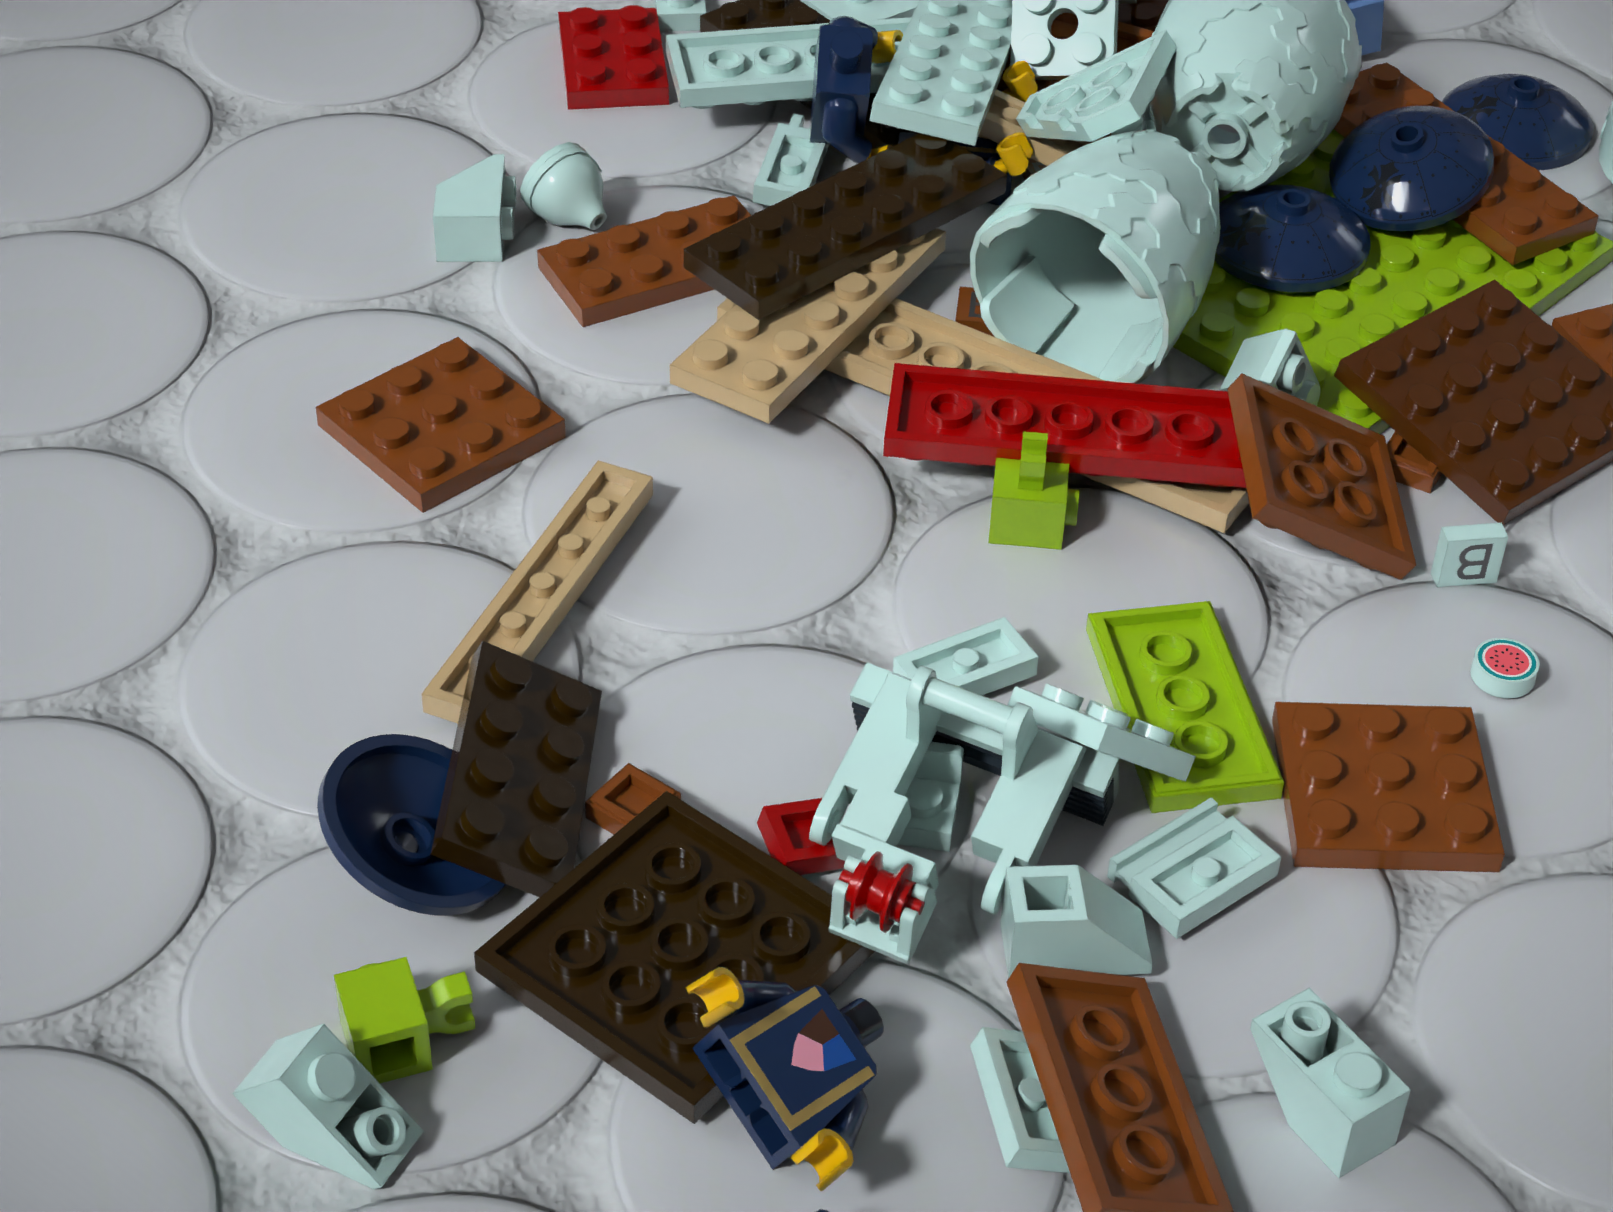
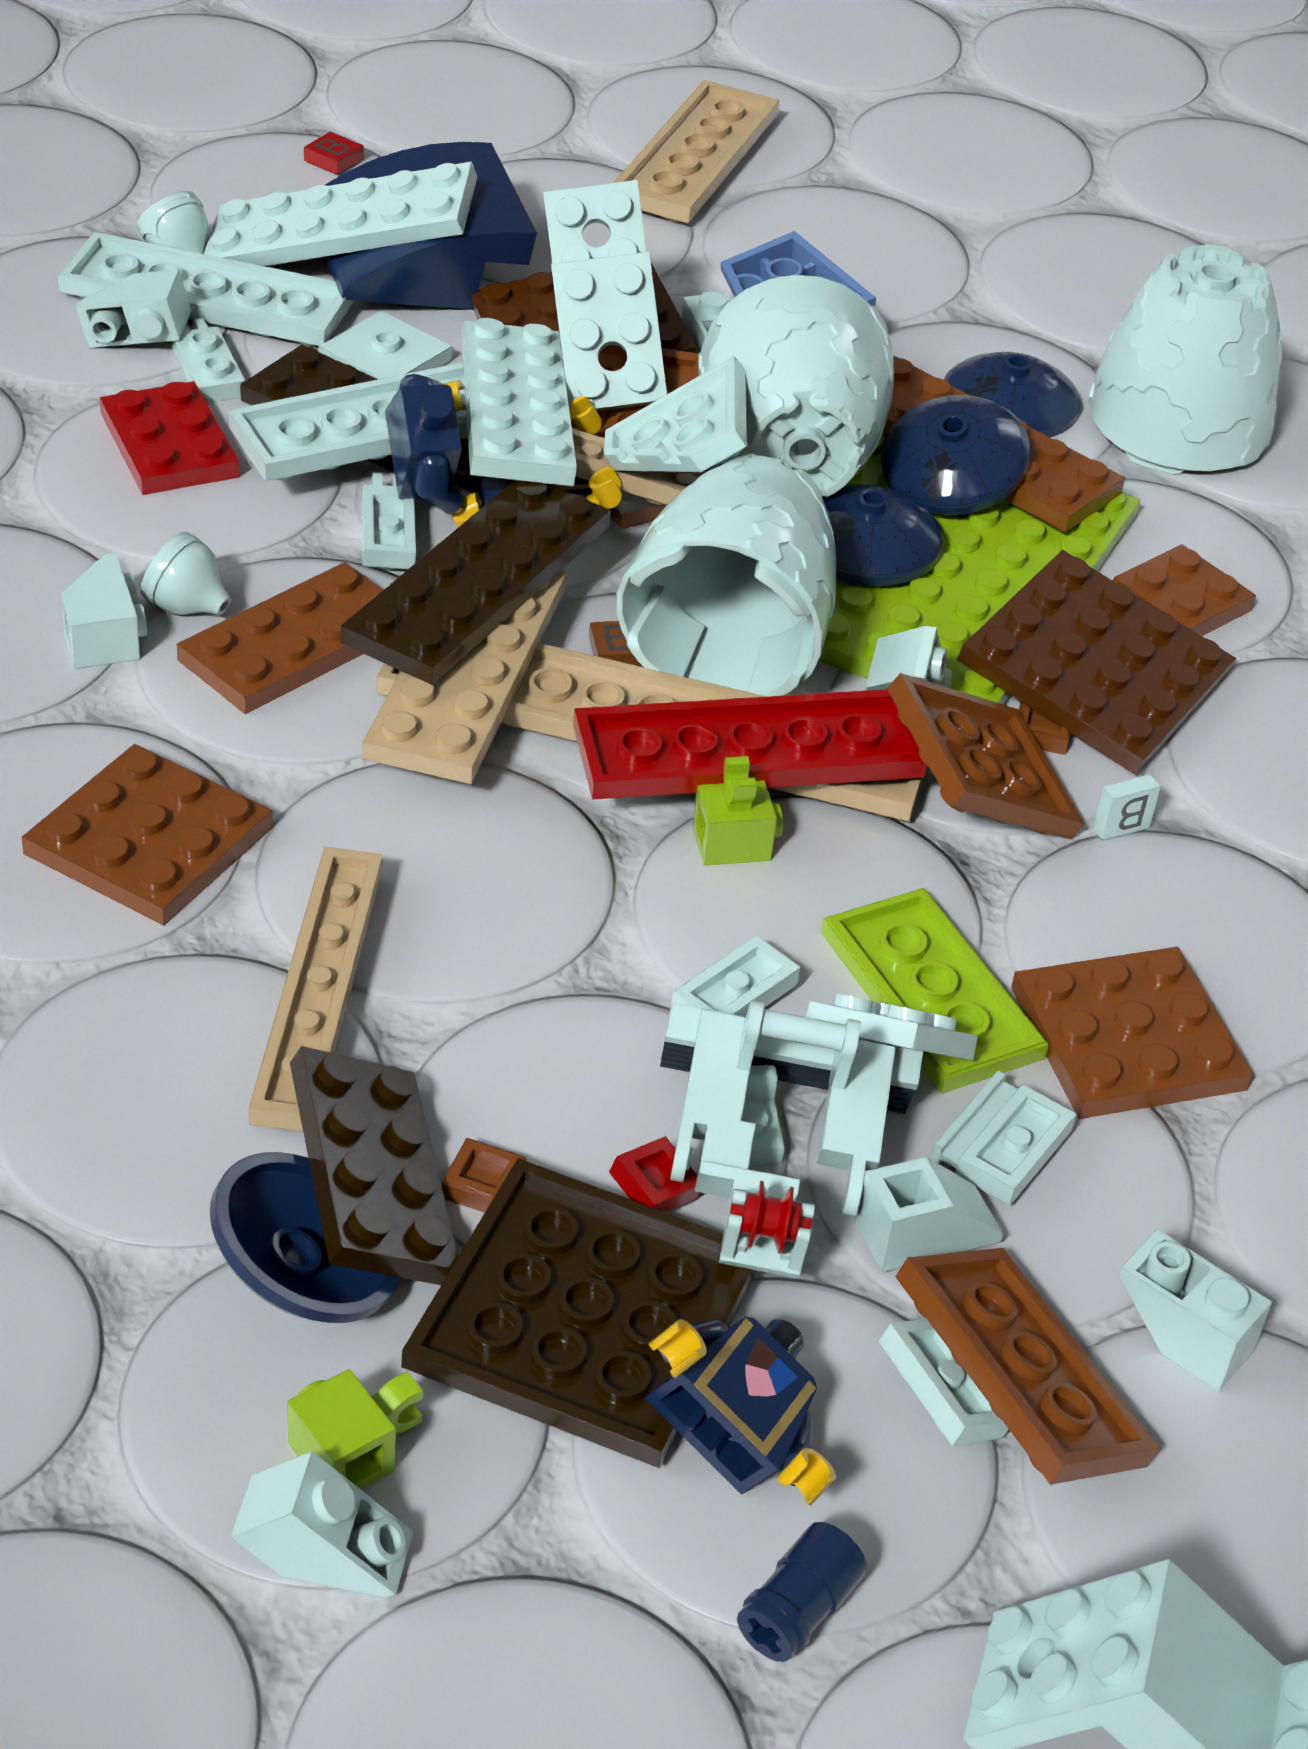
camera: 20 degrees left, 0 degrees up
tile [1470,638,1540,698] -> none

